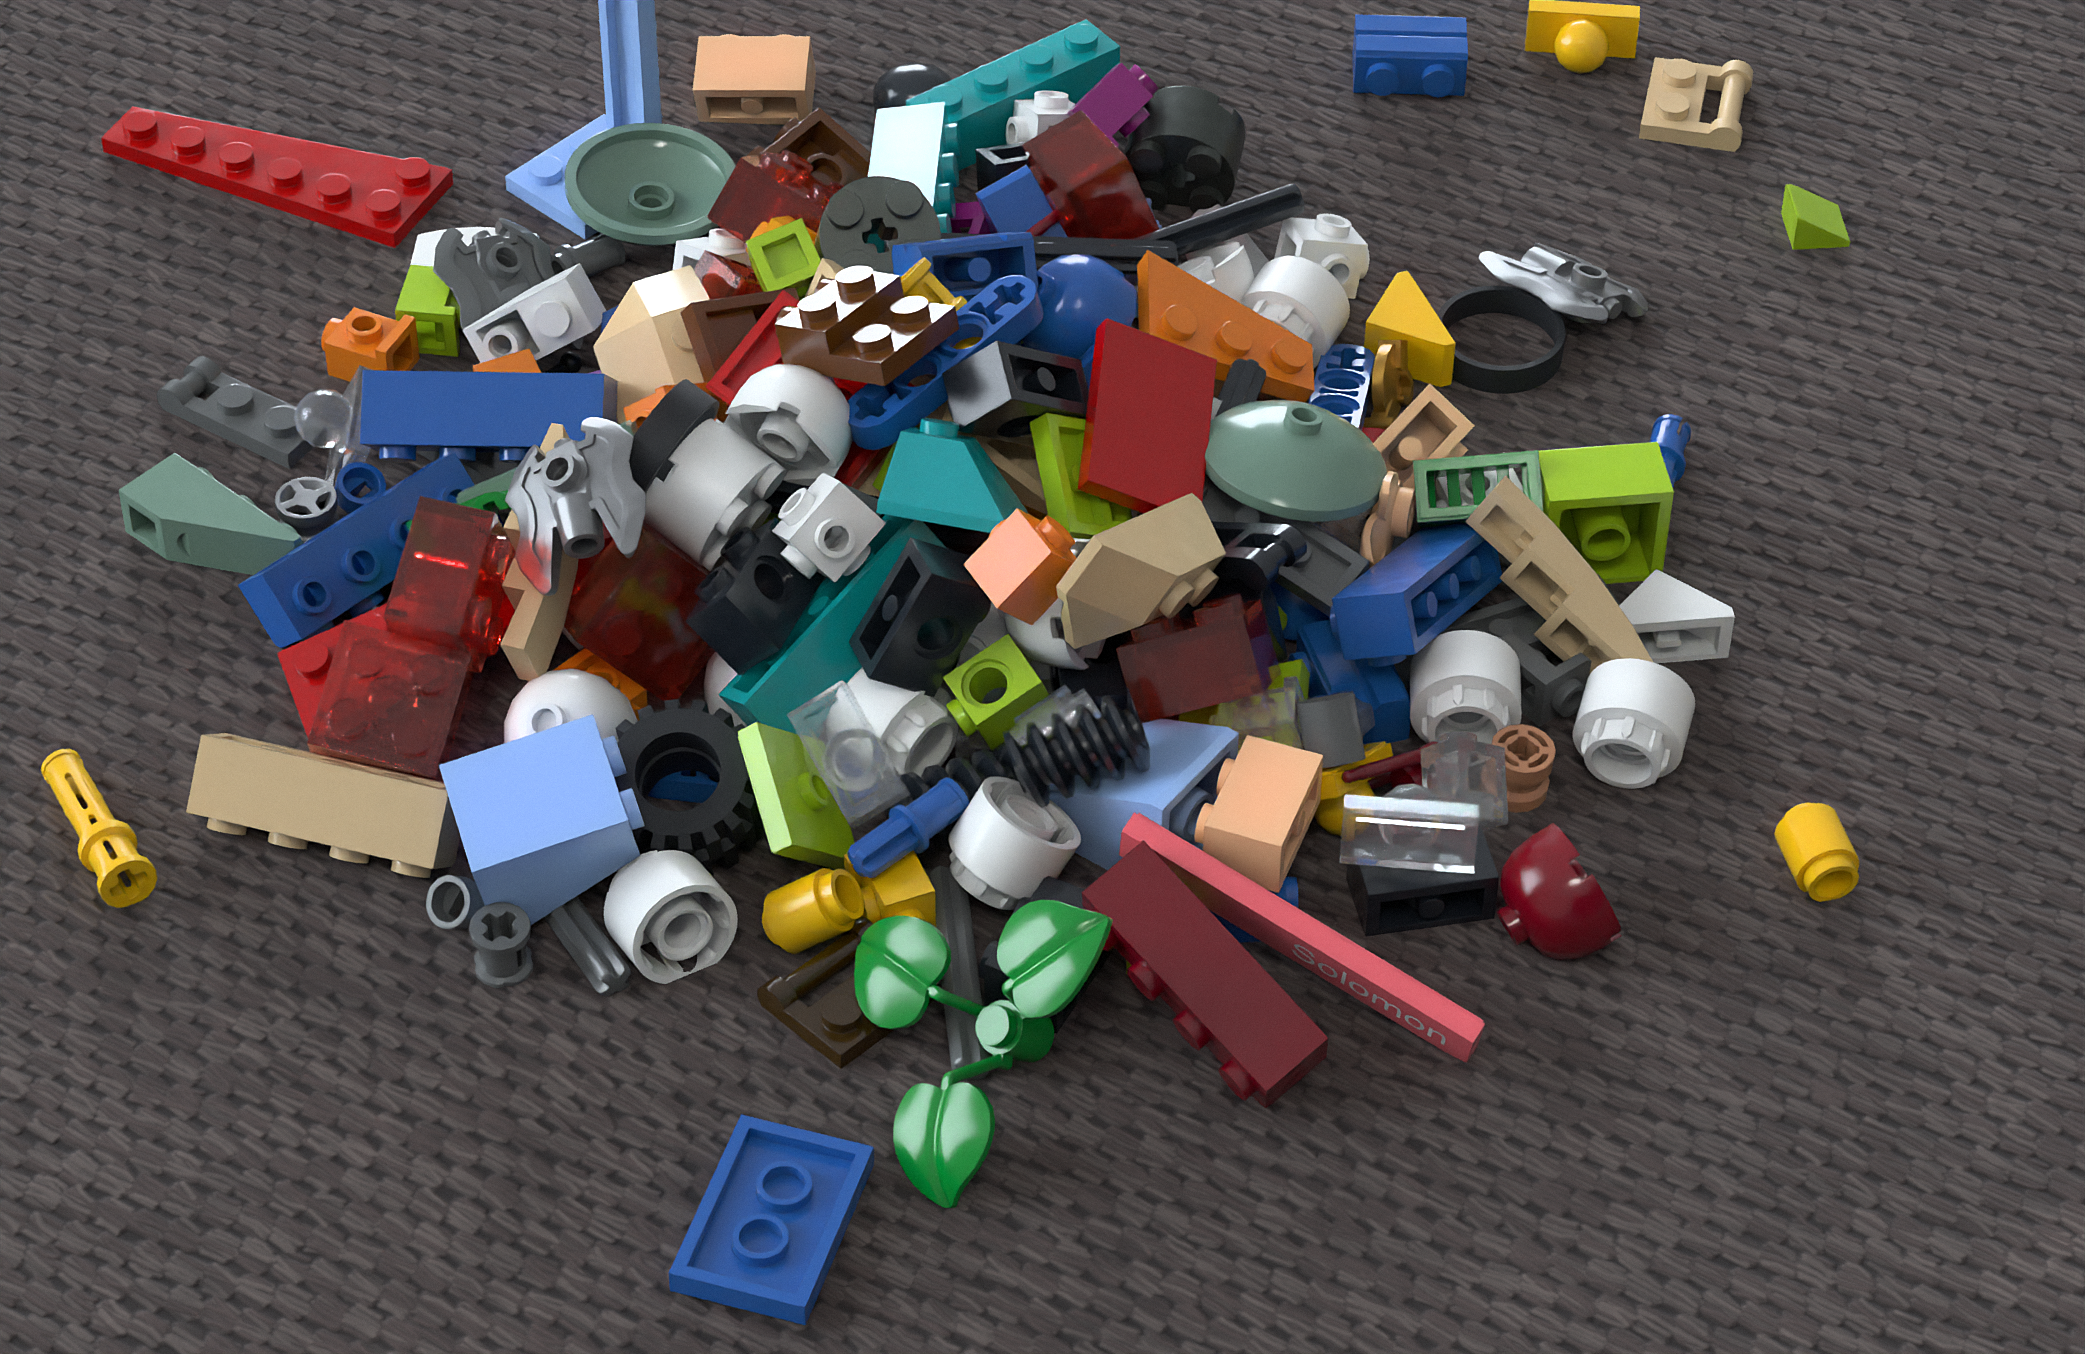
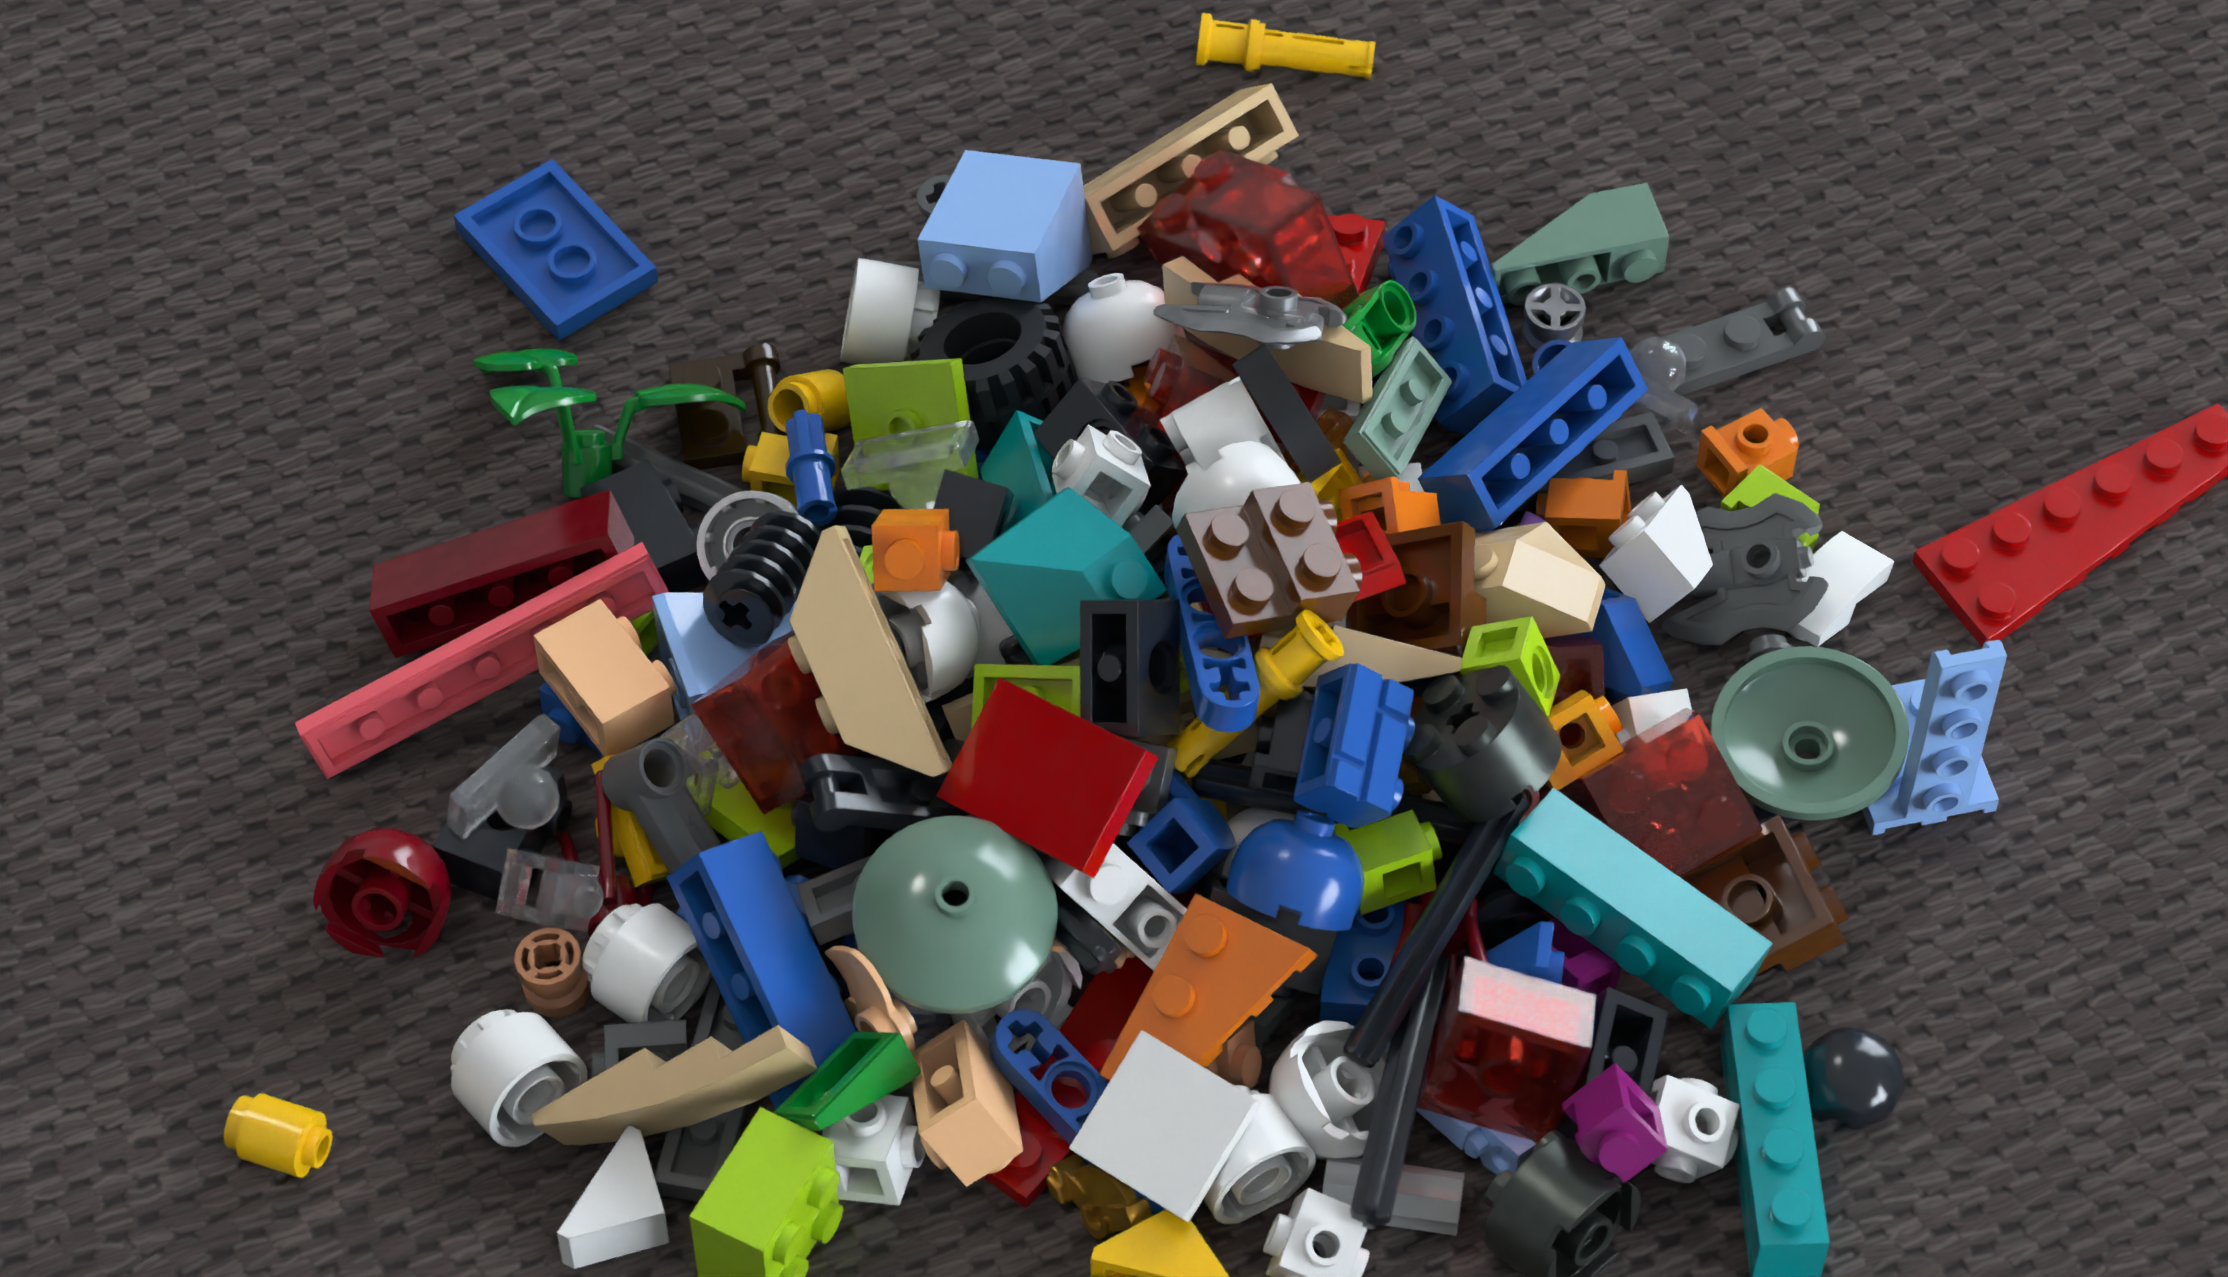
camera: 125 degrees right, 10 degrees up
light nougat brick [693,34,816,125] -> none
none -> white tile [1069,1030,1261,1223]

